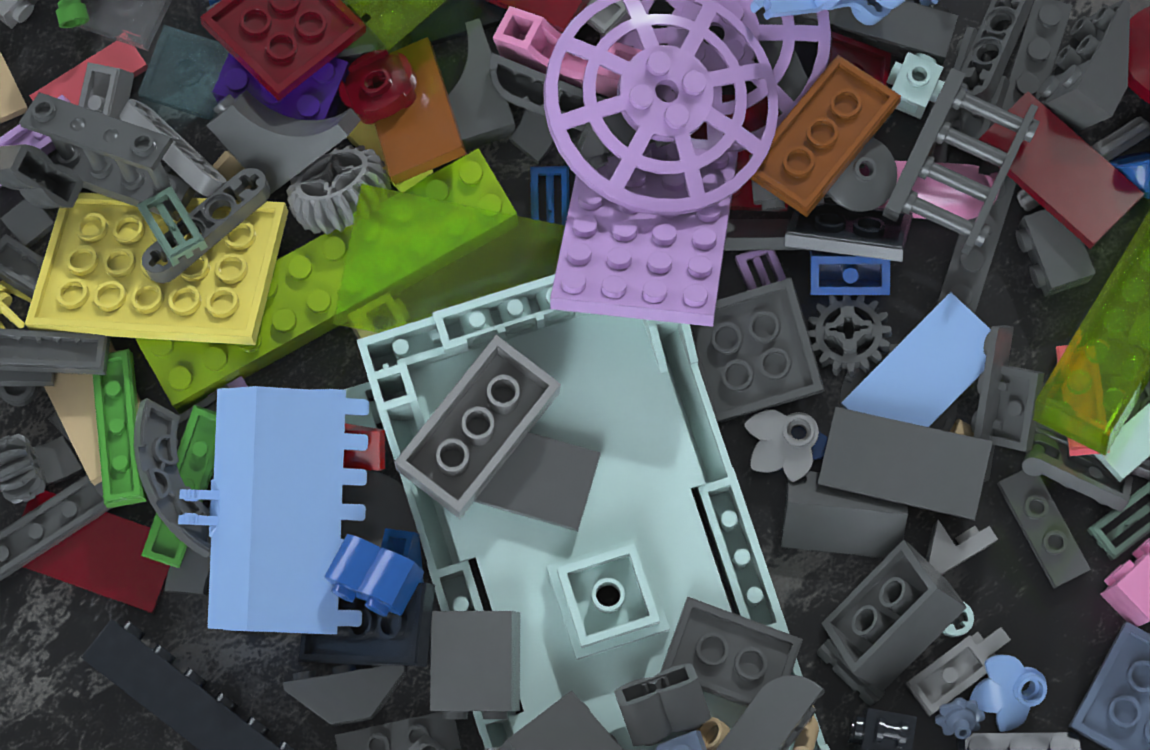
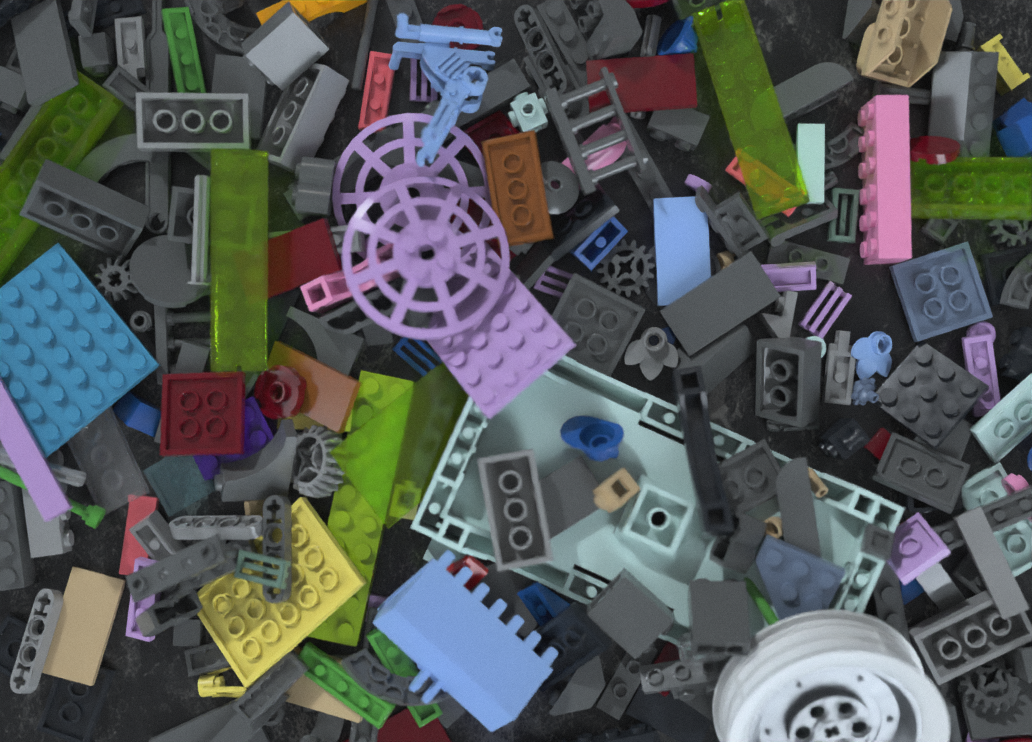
camera: 50 degrees left, 10 degrees up
blue brick [324,534,424,617] -> none
none -> blue piece [560,415,625,461]
none -> tan brick [592,467,640,513]
none -> black arch [672,365,733,539]
none -> lavender tile [684,174,712,194]
none -> lavender tile [761,261,816,292]
none -> lavender tile [798,281,852,339]

